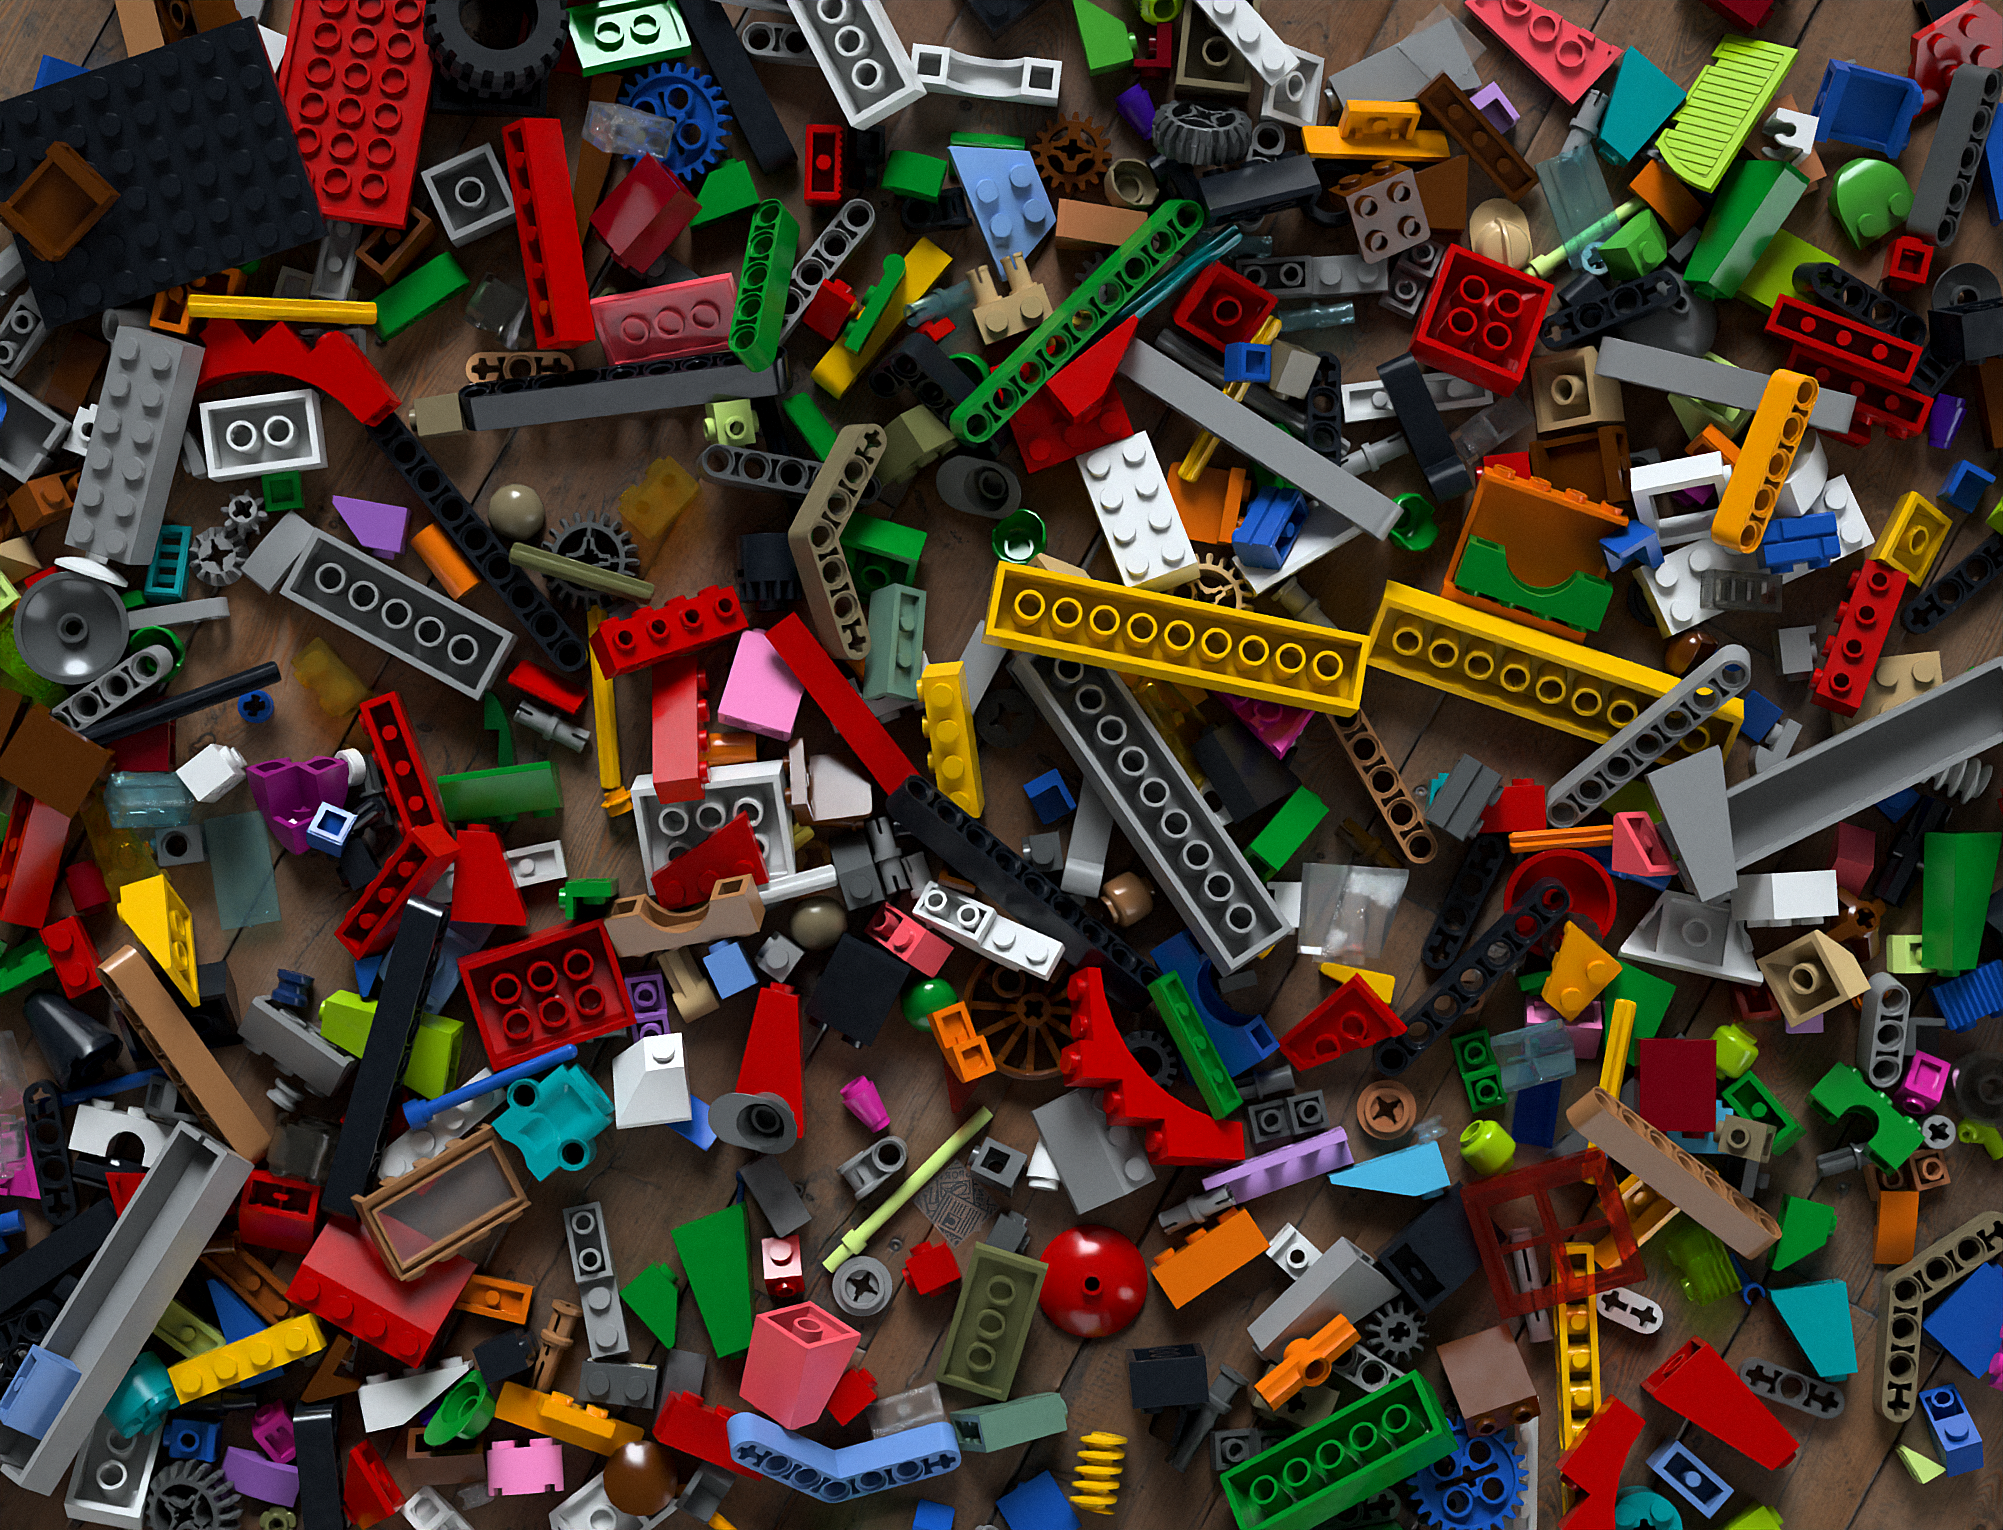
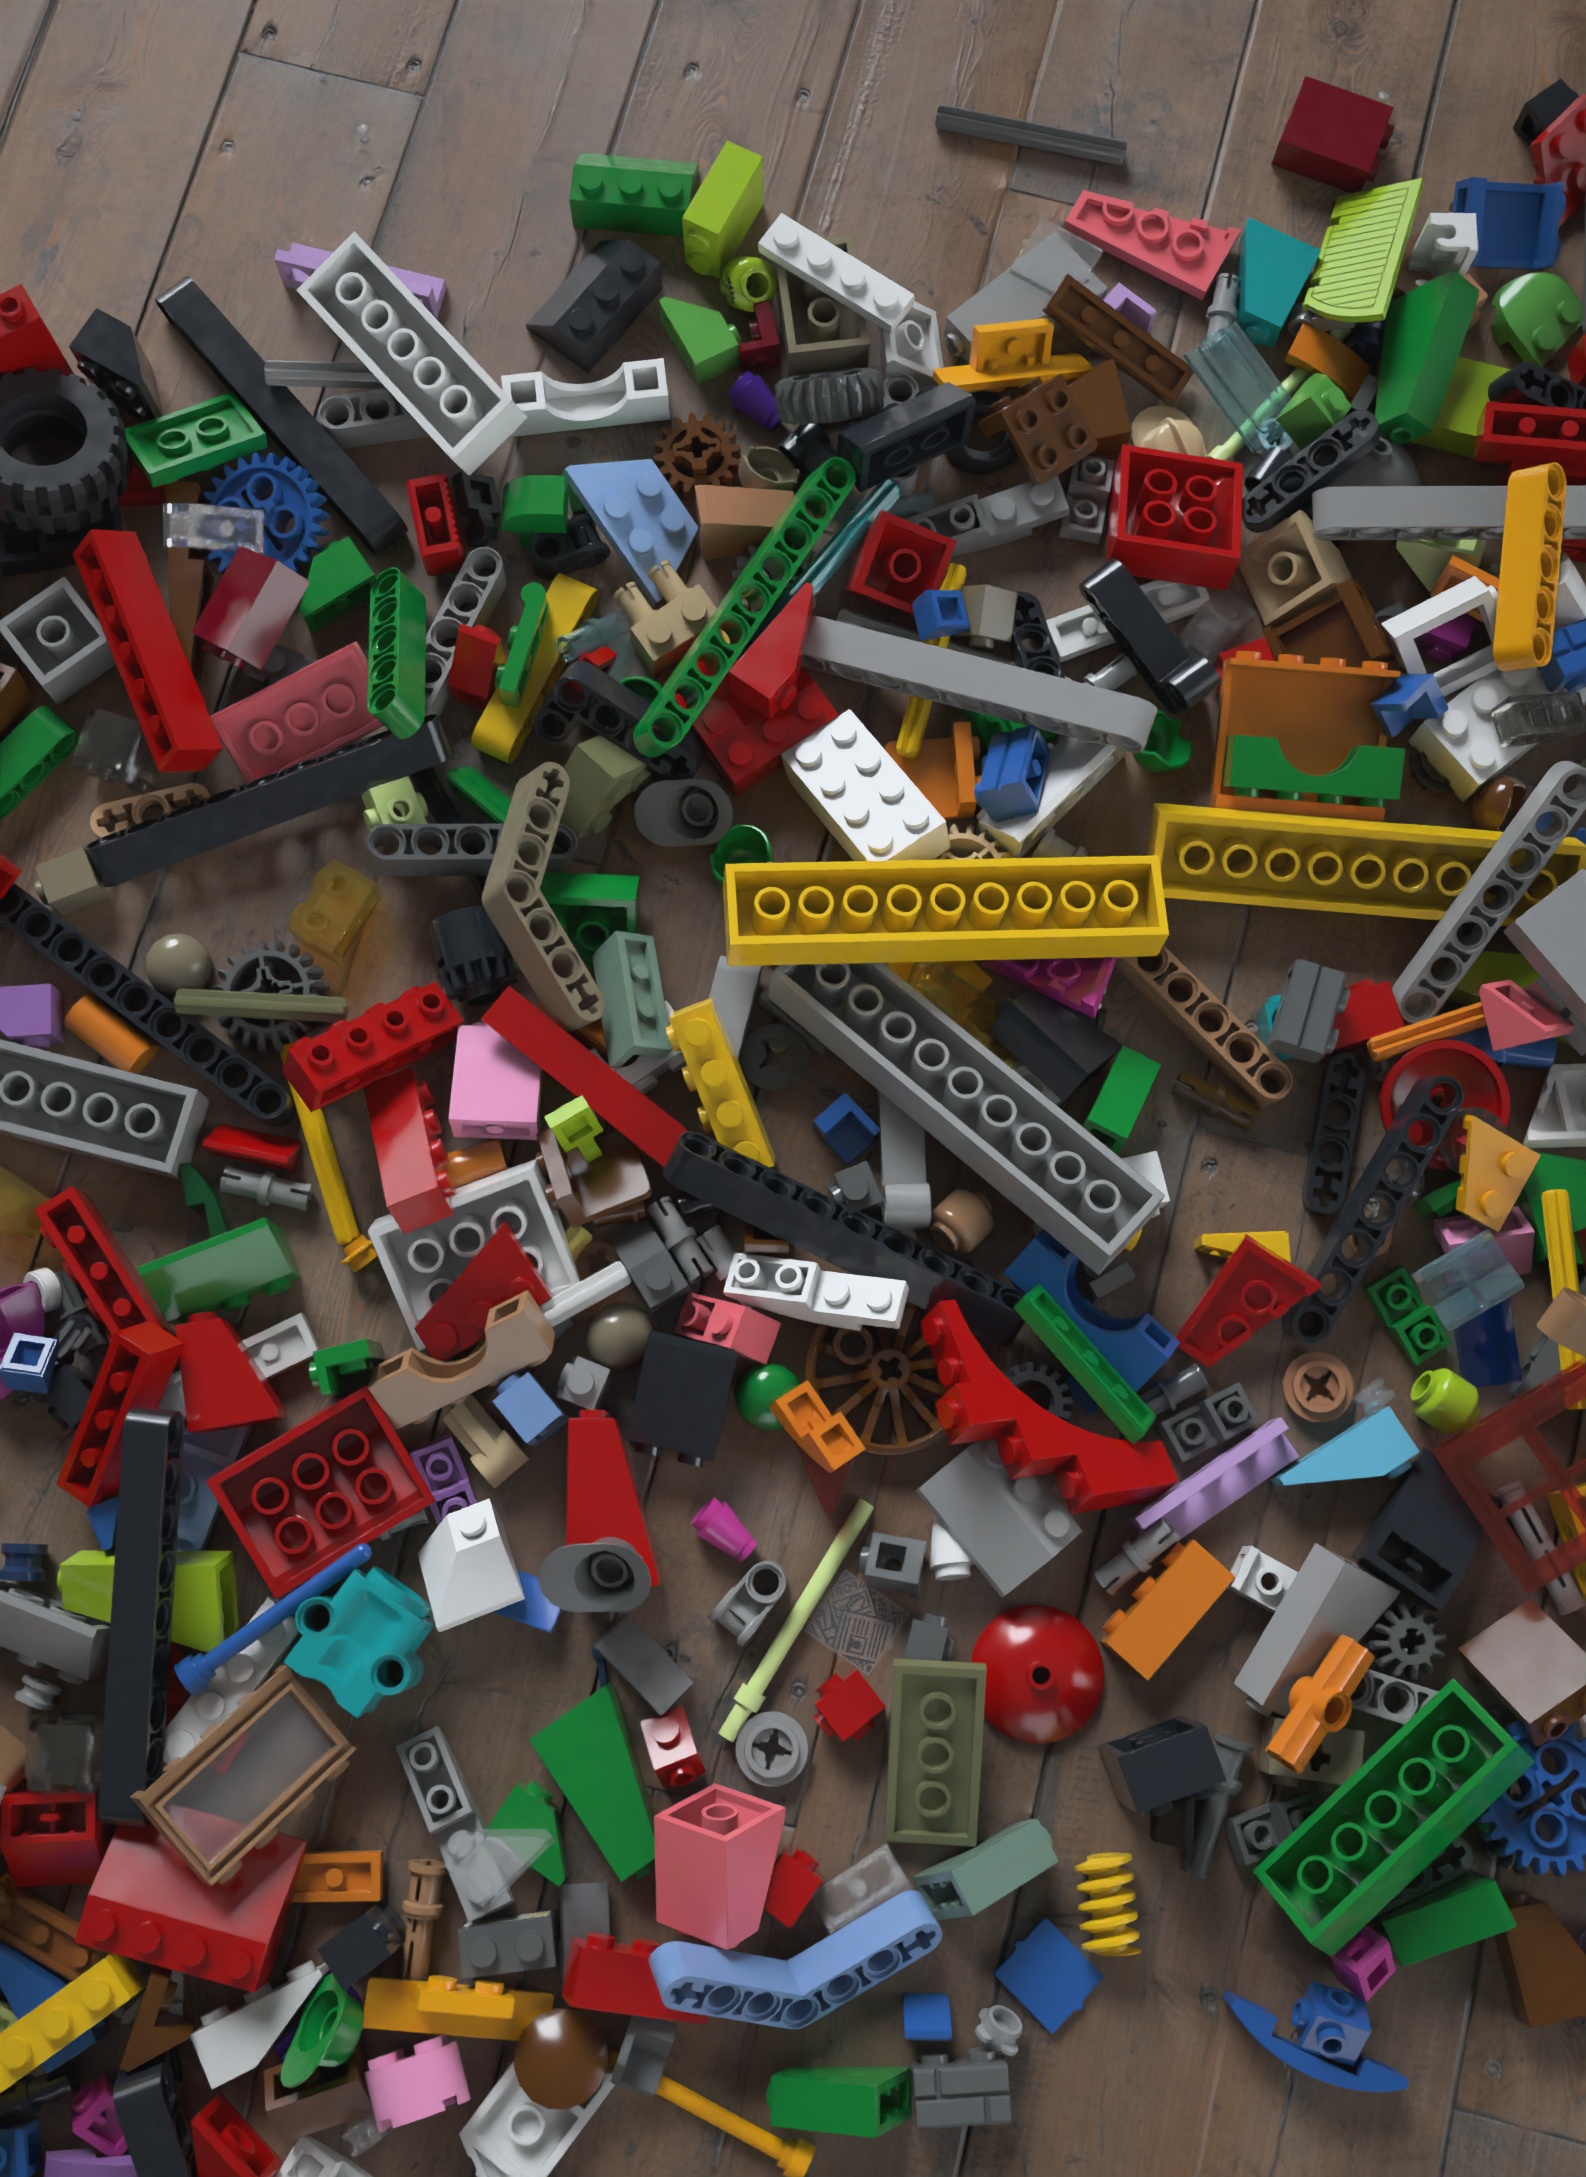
camera: 20 degrees left, 10 degrees down
clear light blue pin [1278,300,1355,335] -> none
clear slope [1297,863,1409,965] -> none
none -> clear slope [444,1829,556,1910]
none -> lime plate [544,1095,604,1163]

